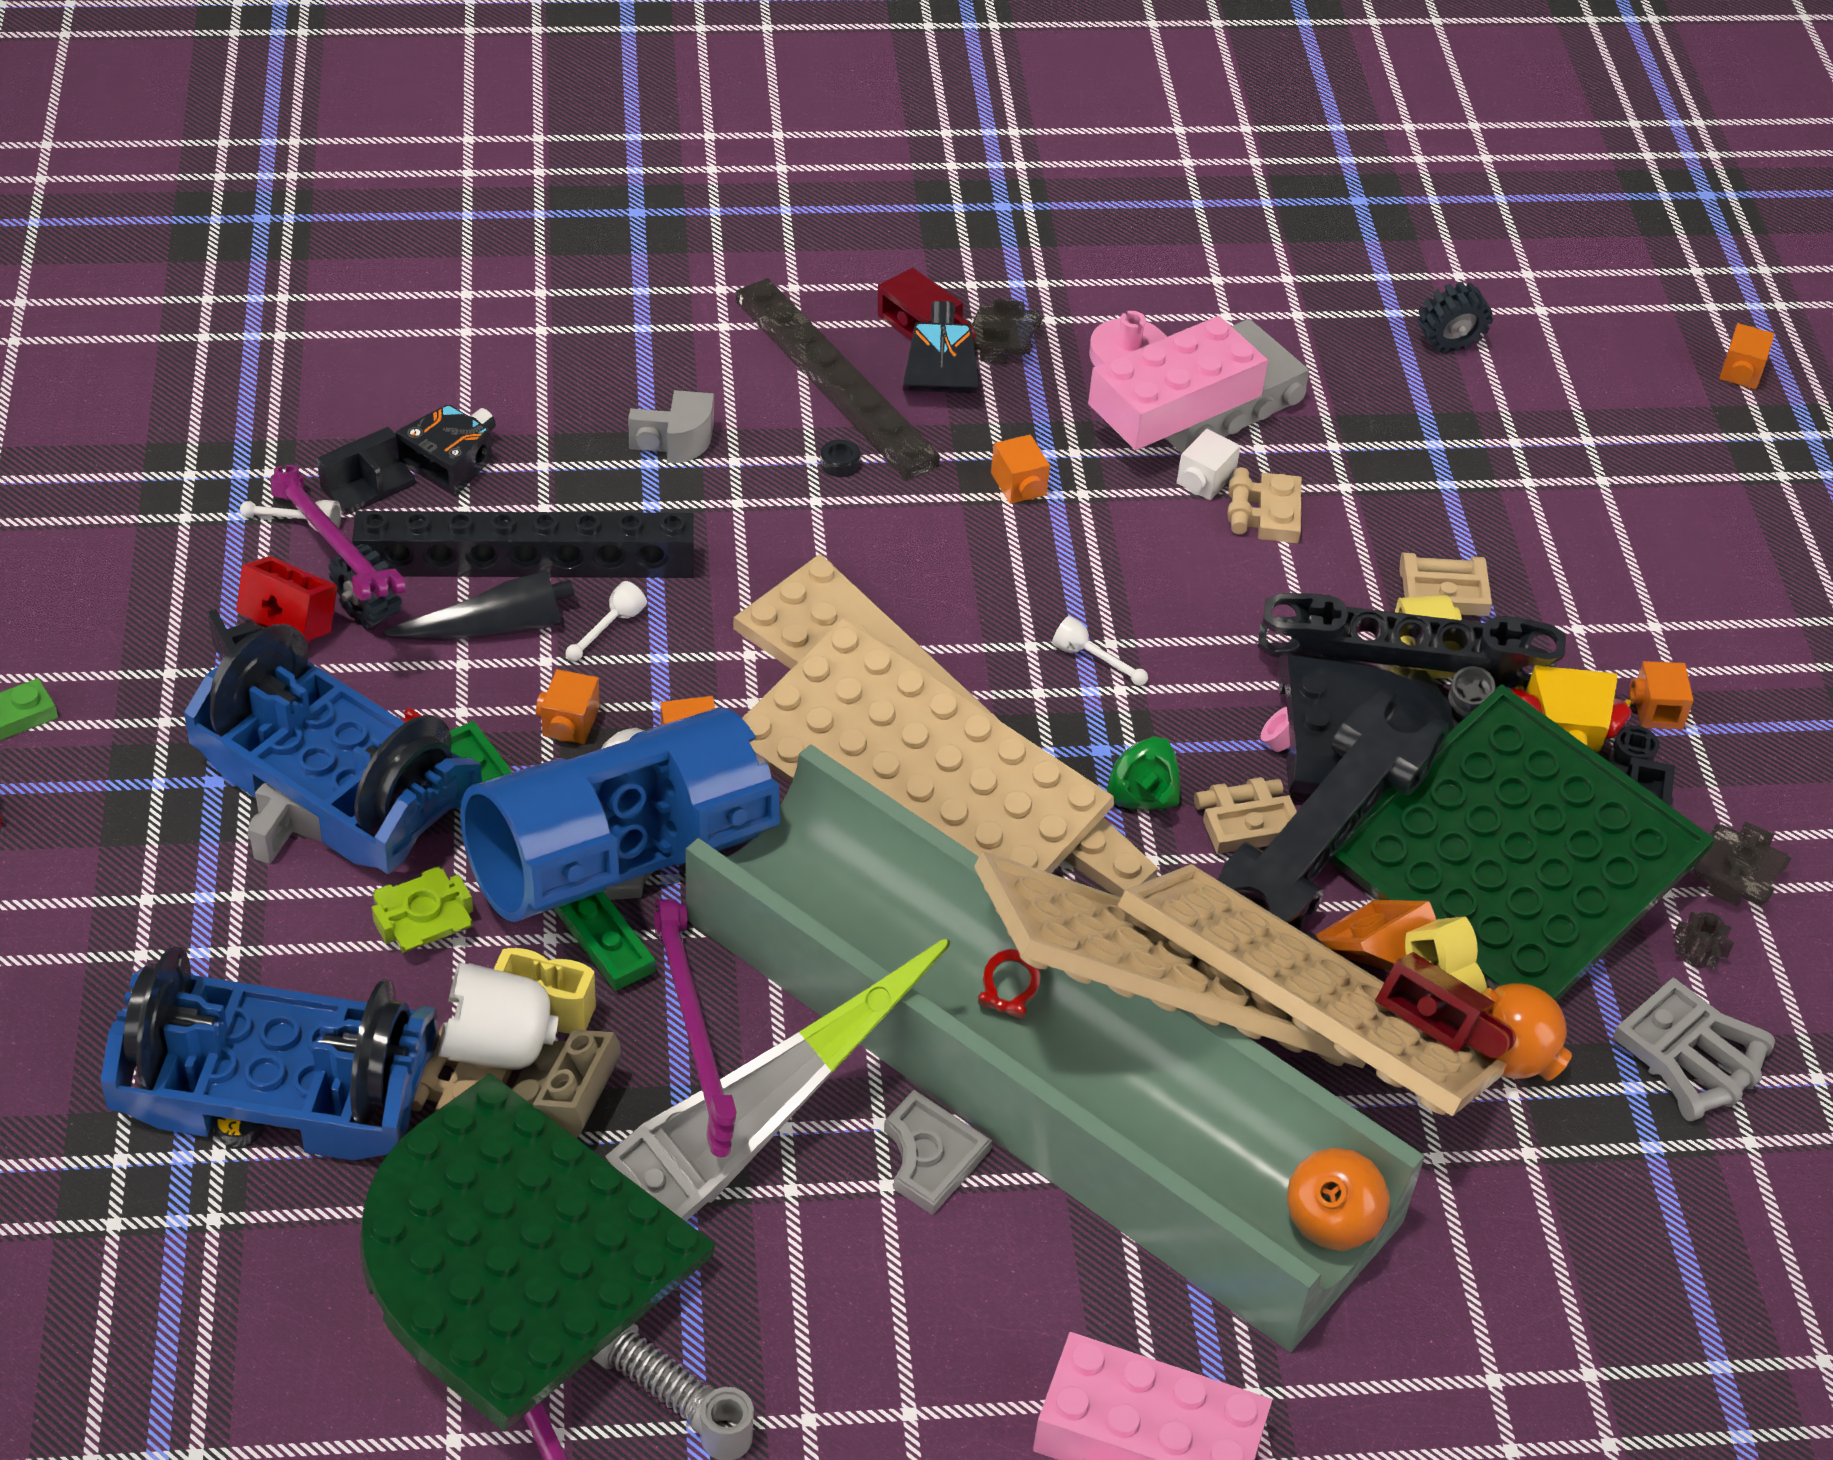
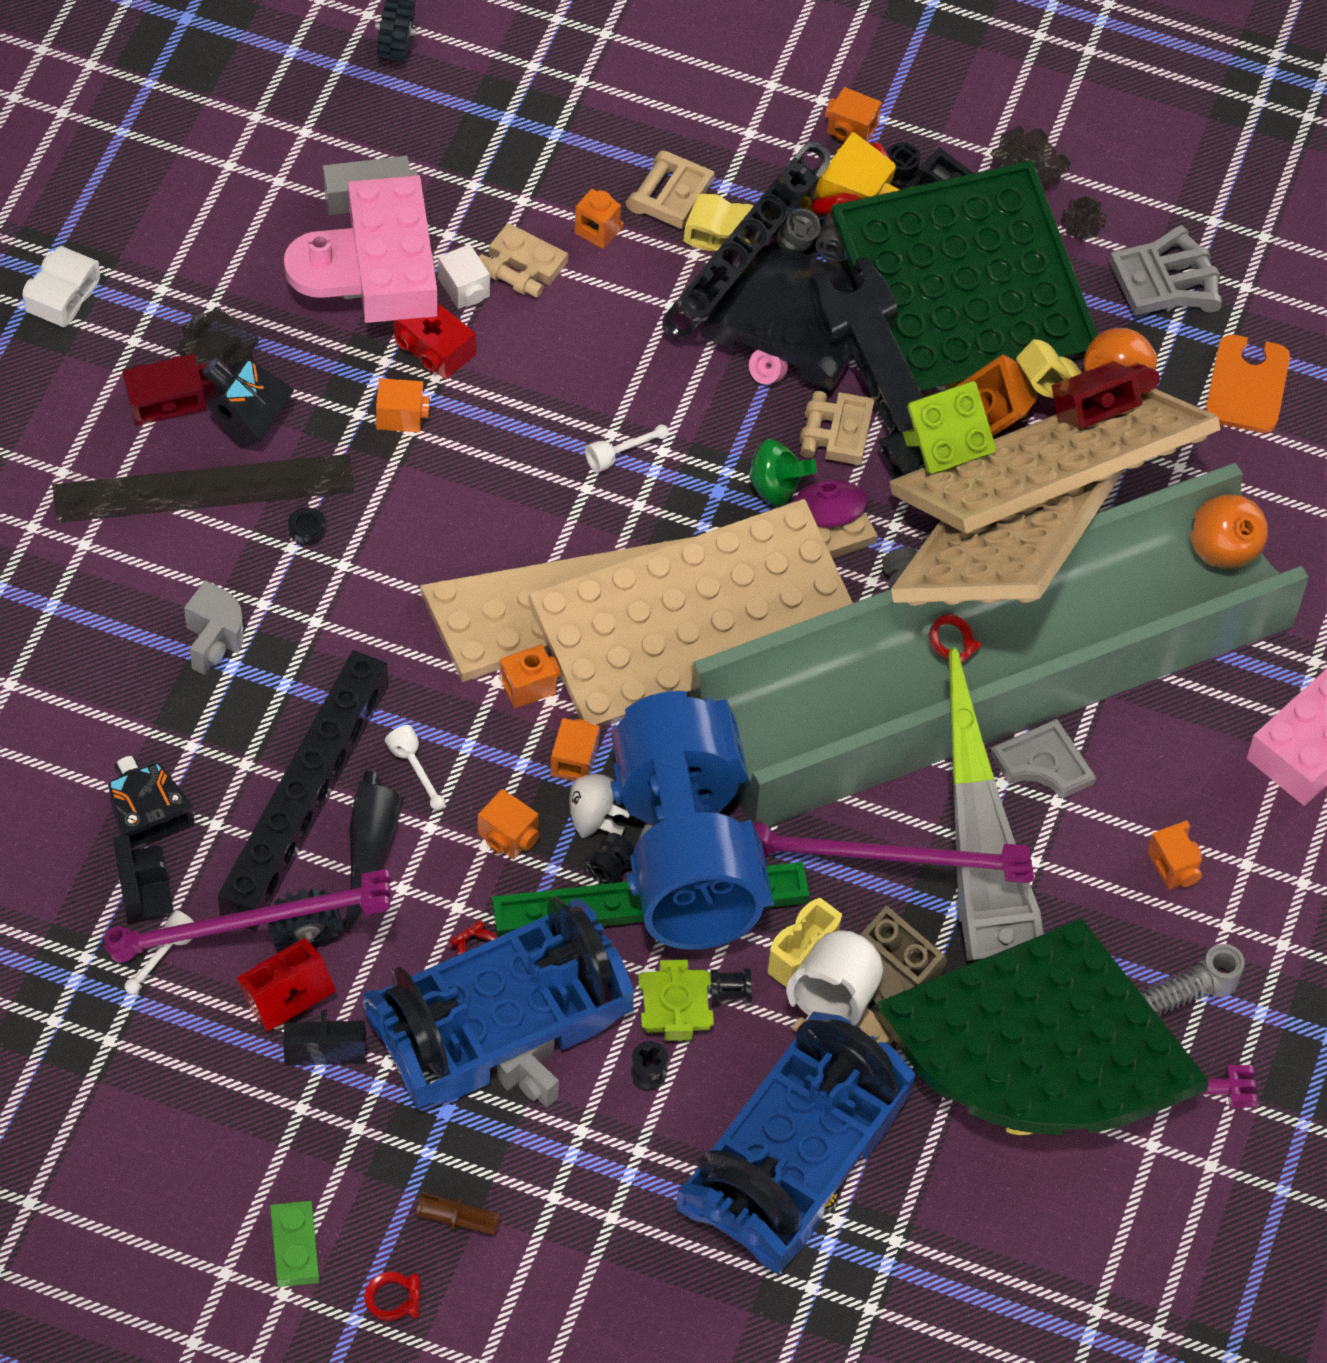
camera: 65 degrees left, 10 degrees up
none -> white brick [22,246,101,327]
none -> red brick [394,302,476,380]
none -> reddish brown axle [416,1191,500,1235]
none -> orange brick [499,644,561,709]
none -> orange brick [574,189,624,250]
none -> black bush [631,1041,668,1091]
none -> black bush [710,968,752,1005]
none -> magenta dish [794,480,867,527]
none -> lime bracket [903,381,996,474]
none -> orange brick [1147,820,1202,890]
none -> orange piece [1205,335,1290,433]

